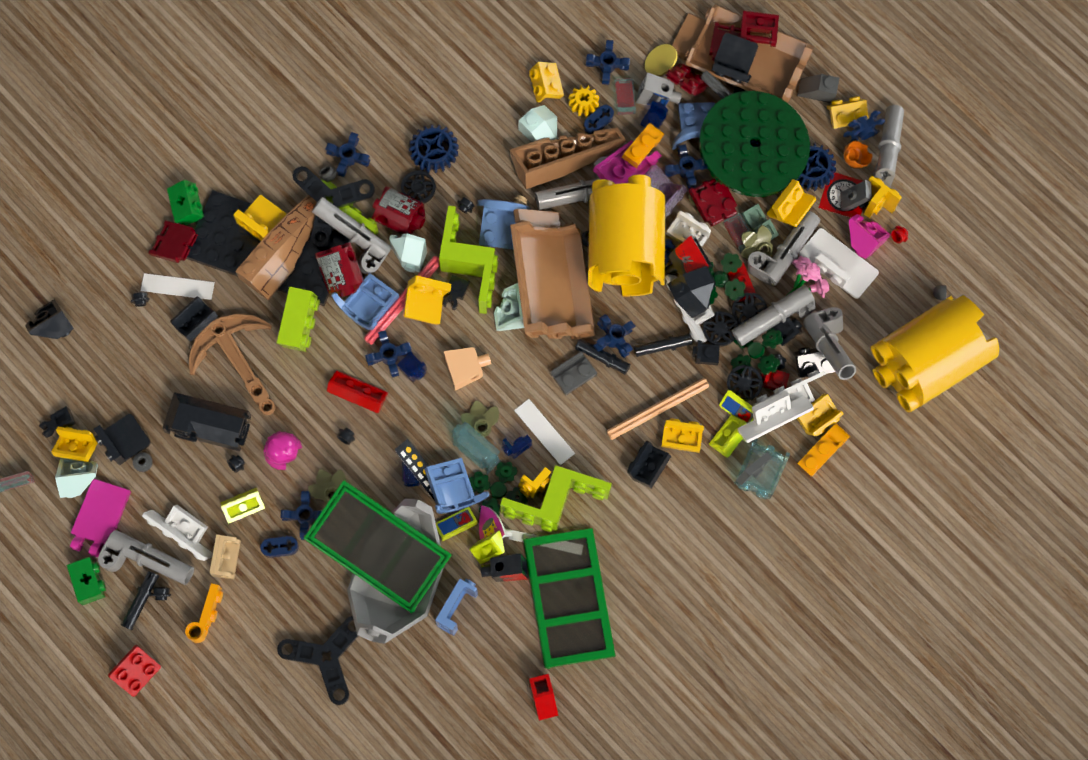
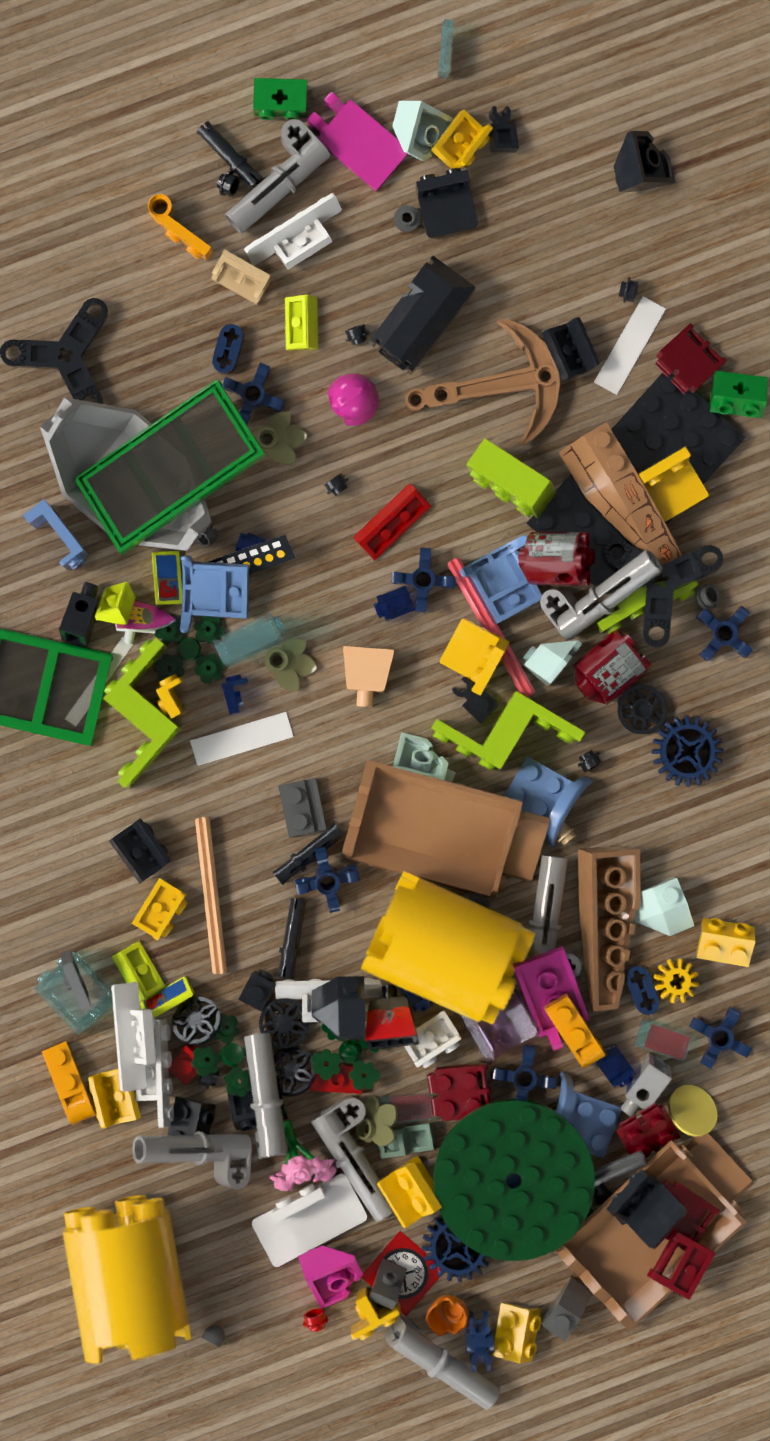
camera: 110 degrees right, 15 degrees up
bracket [108,645,161,697] -> none

